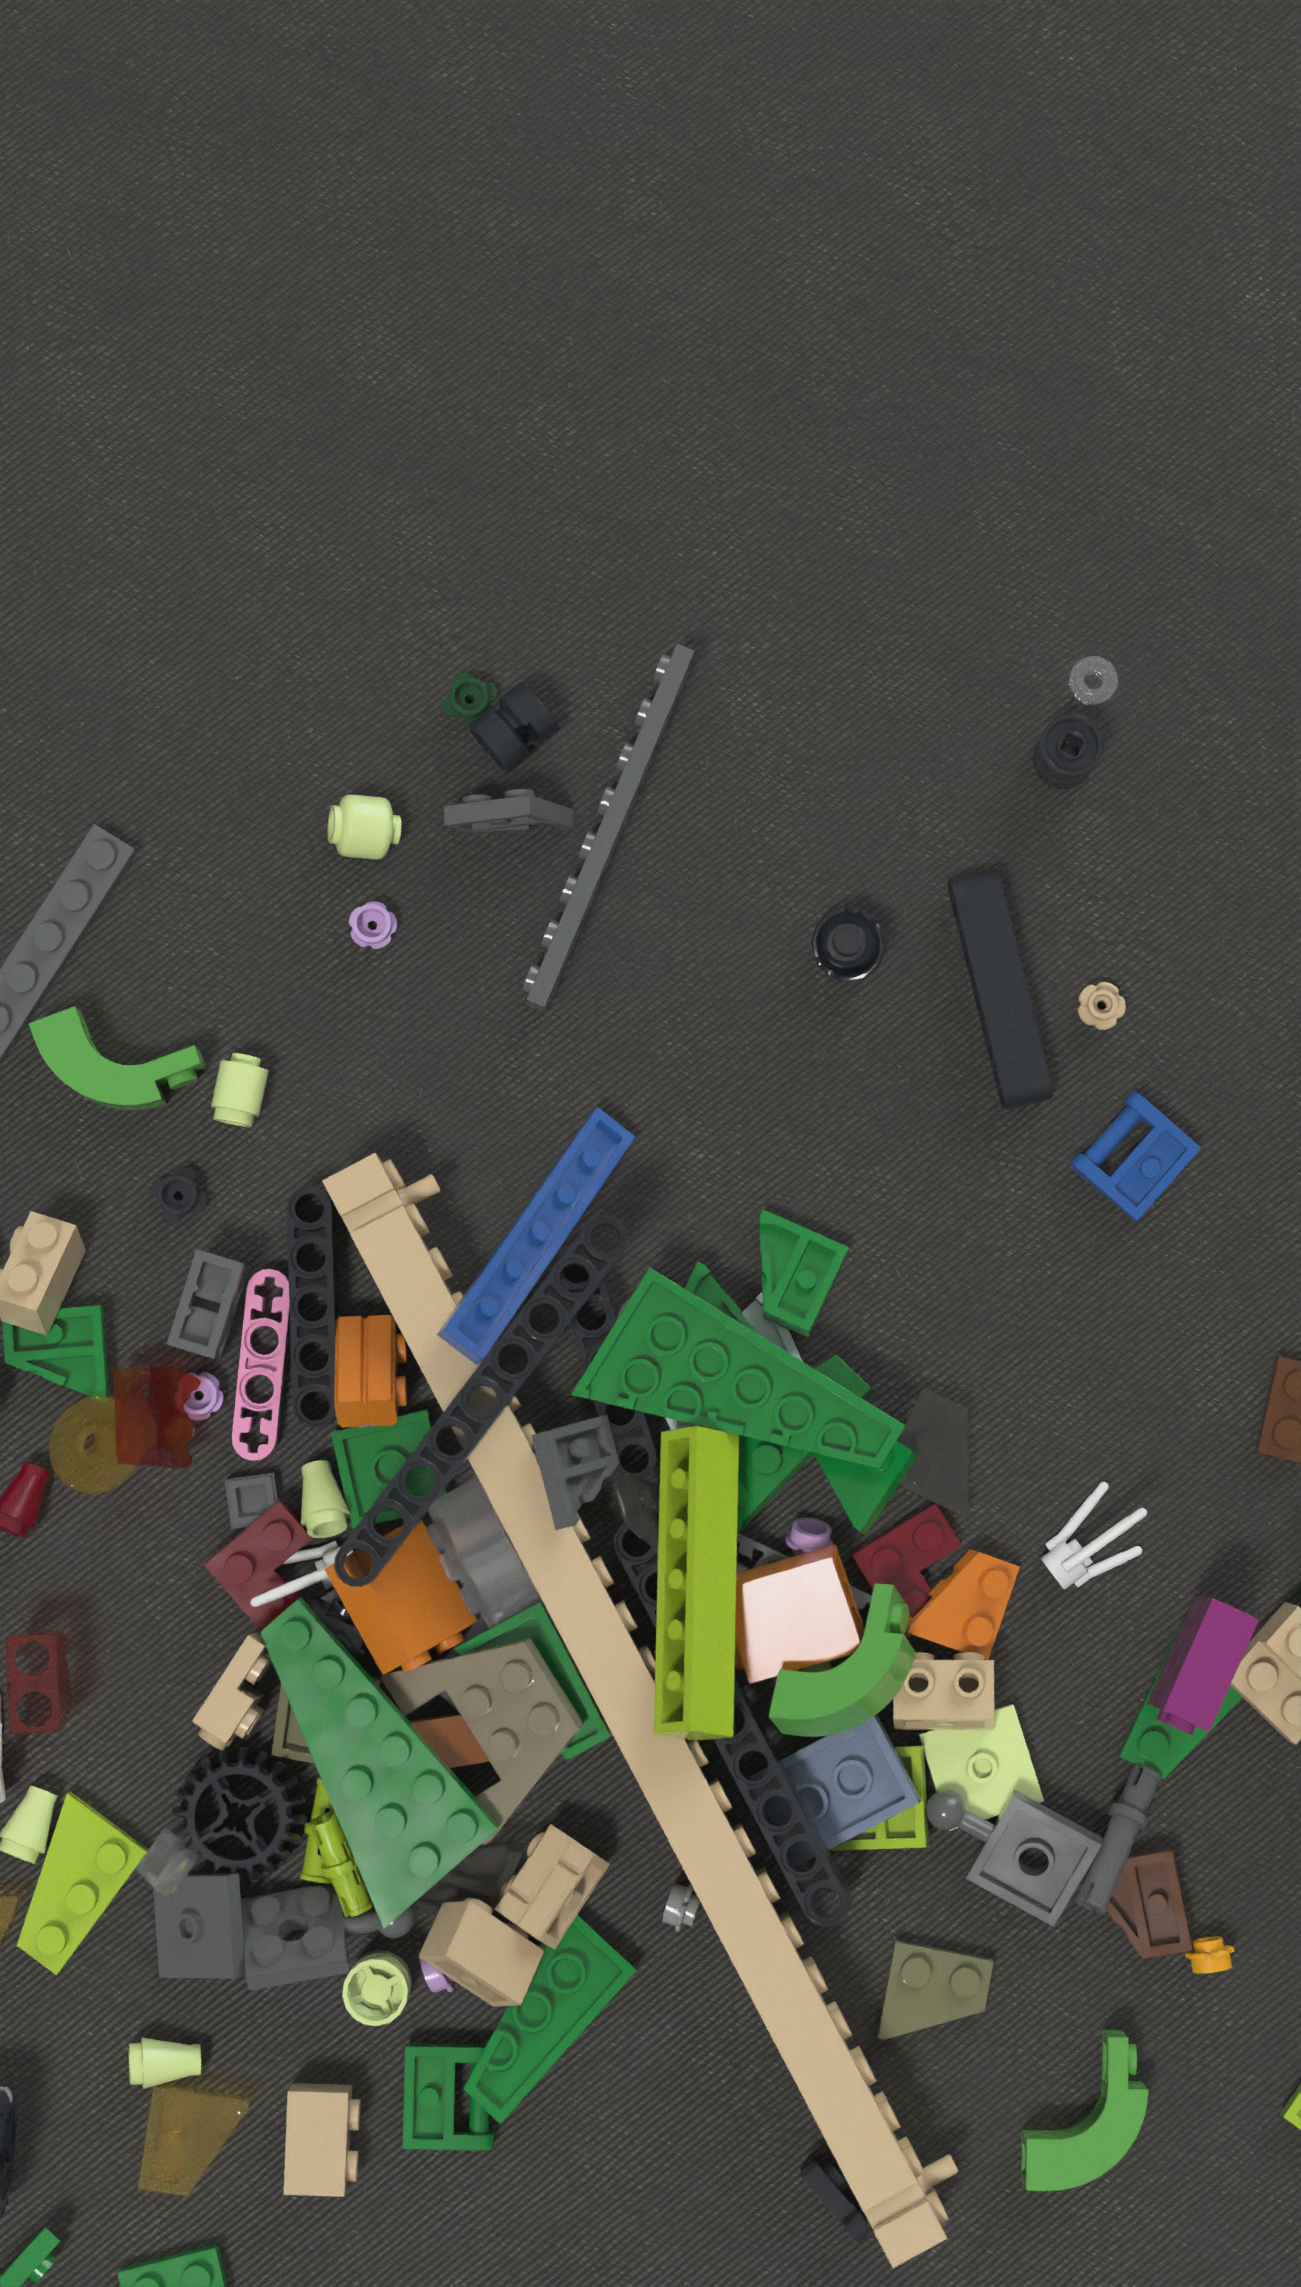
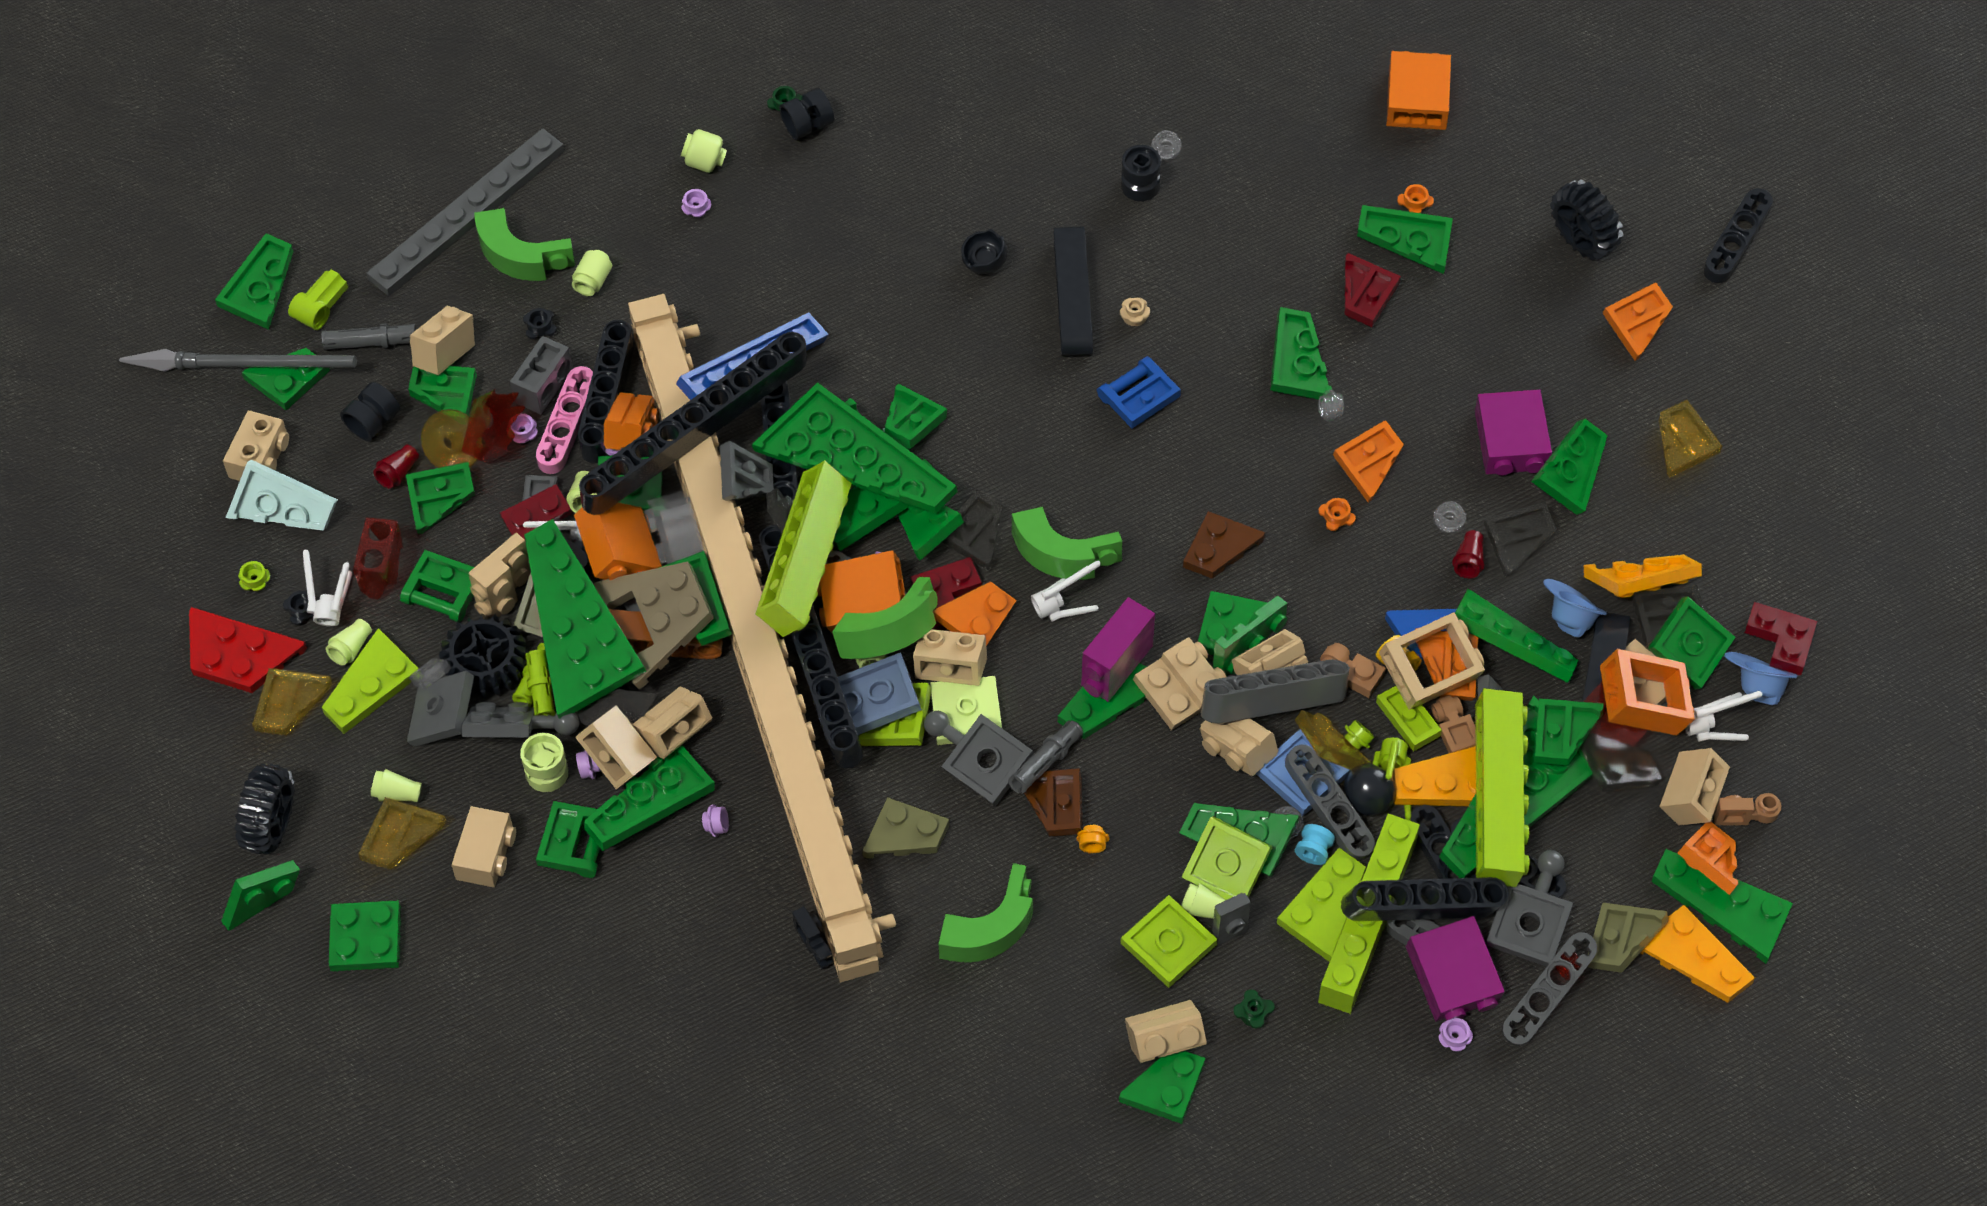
camera: 15 degrees right, 25 degrees down
dark grey wing [444,789,574,833] -> none
dark grey plate [522,644,695,1014] -> none
light grey plate [662,1883,700,1932] -> none
none -> green plate [400,550,475,622]
none -> green wing [406,462,475,535]
none -> lavender plate [702,804,729,837]
none -> bright green arch [1012,507,1122,580]

